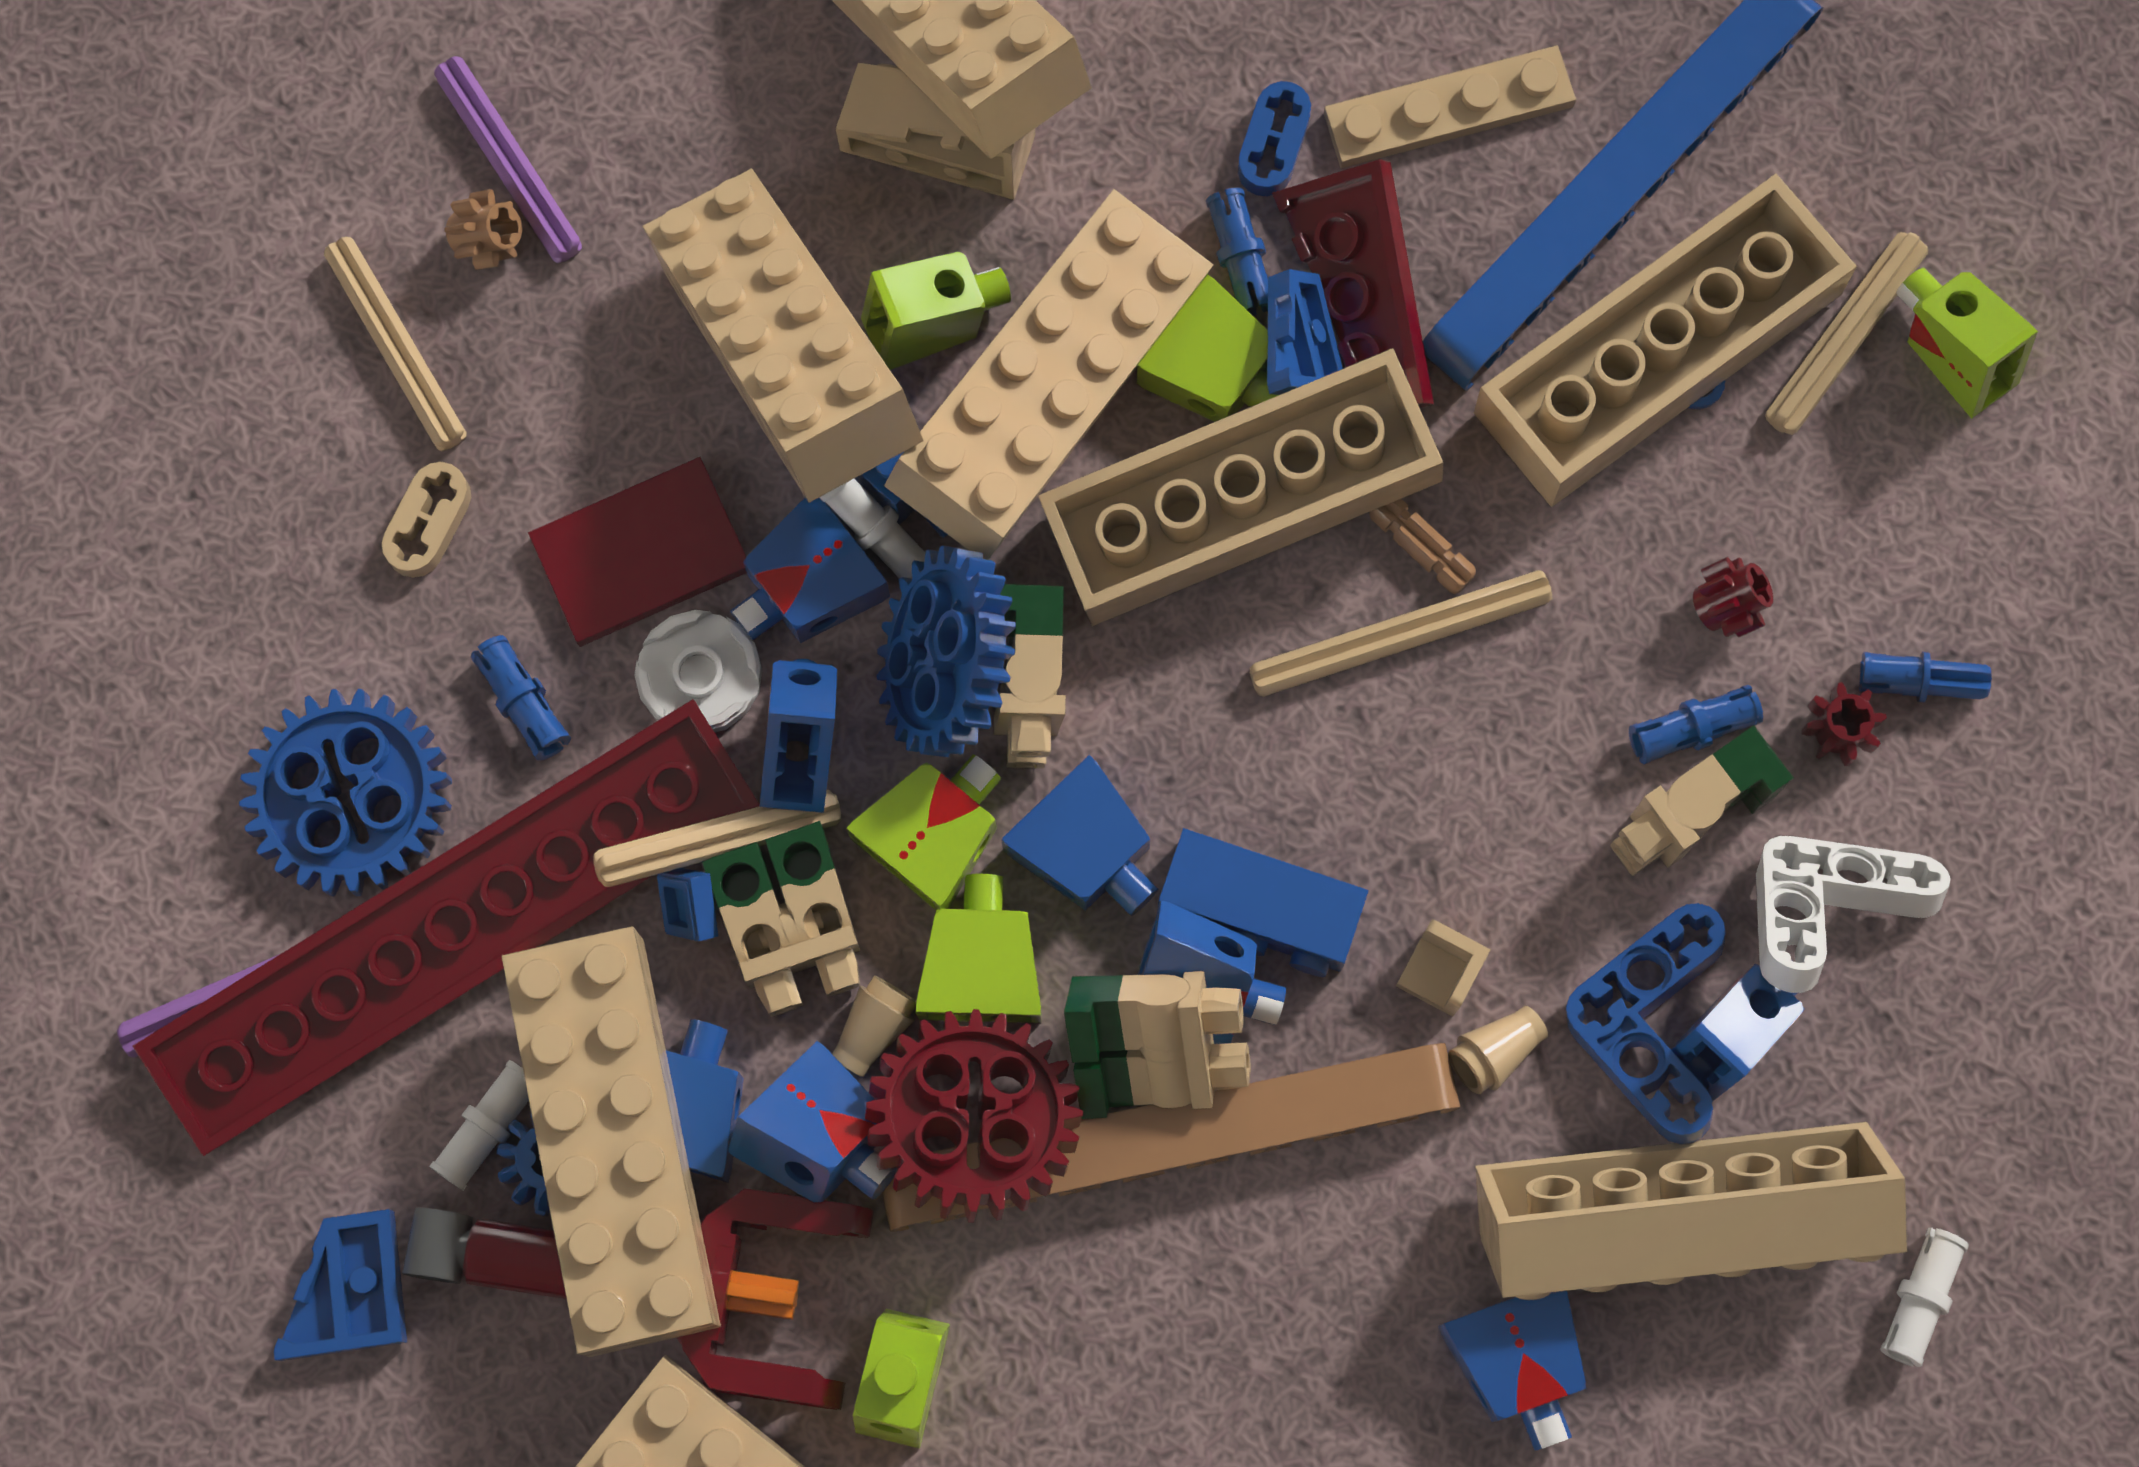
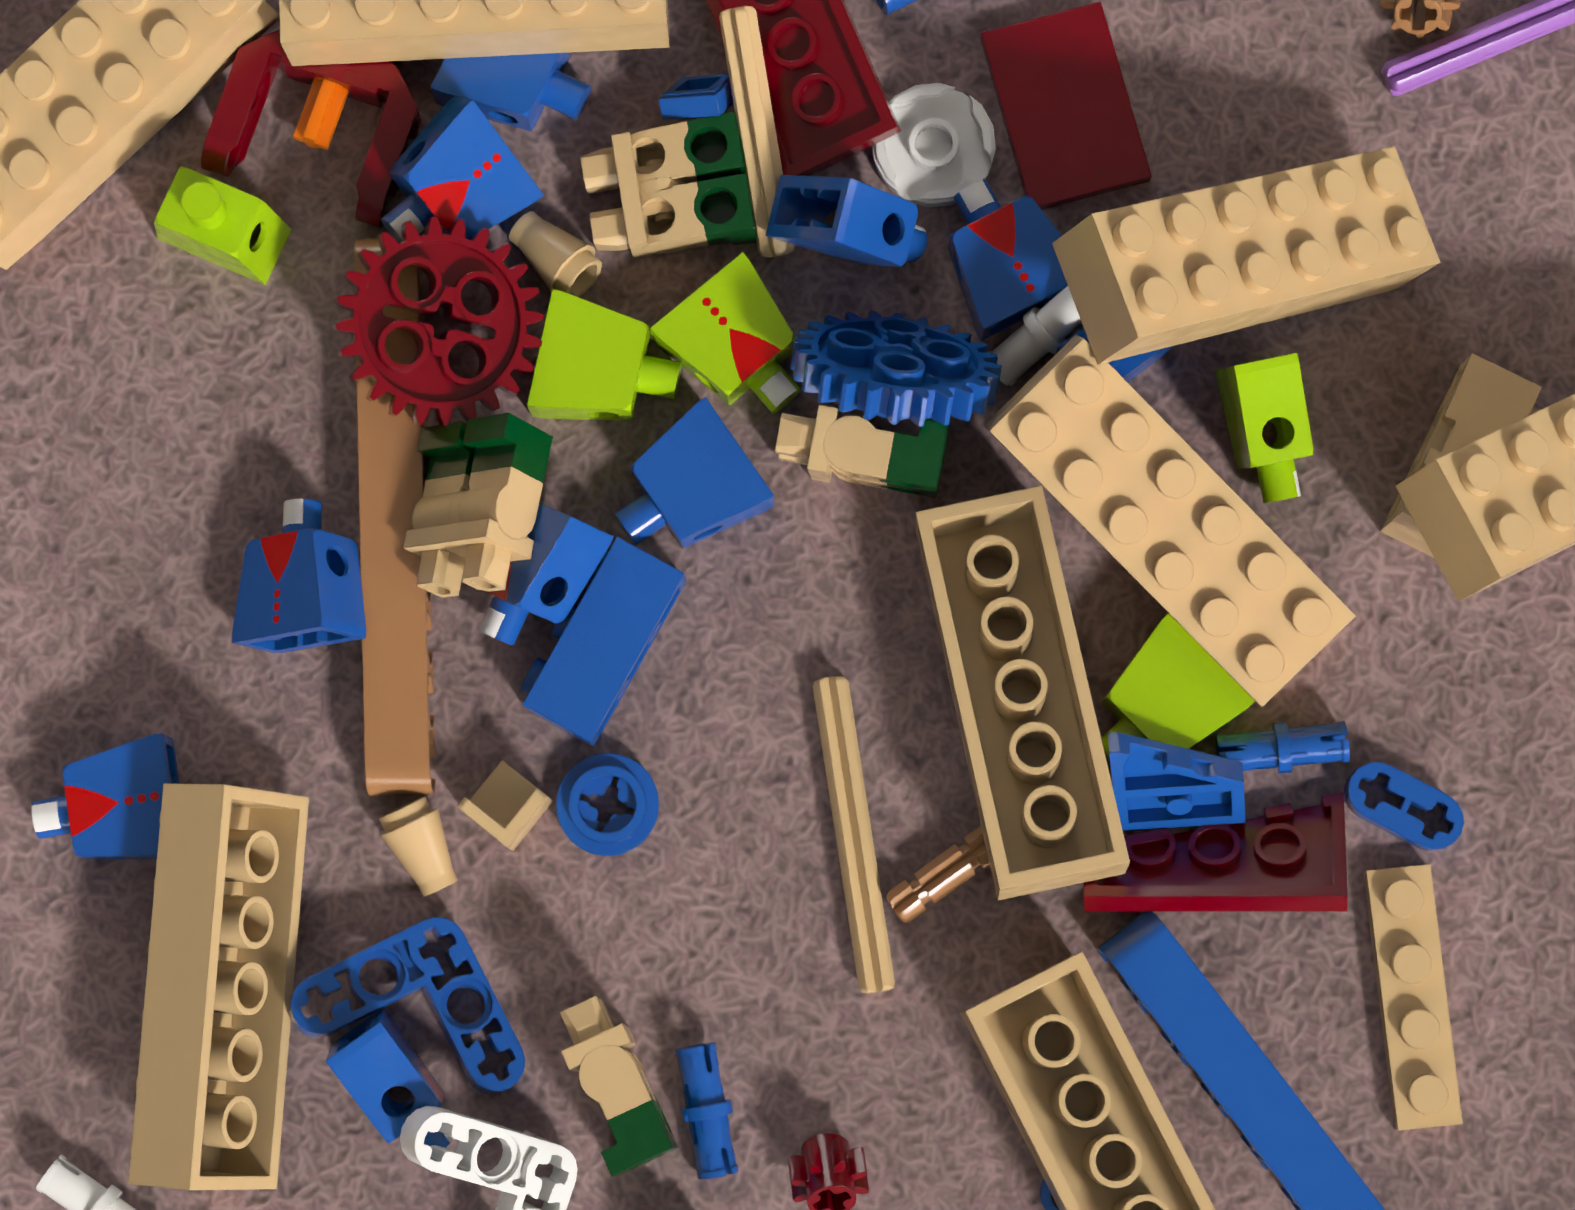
camera: 100 degrees right, 5 degrees up
none -> blue torso [232,499,366,653]
none -> blue gear [556,753,659,856]

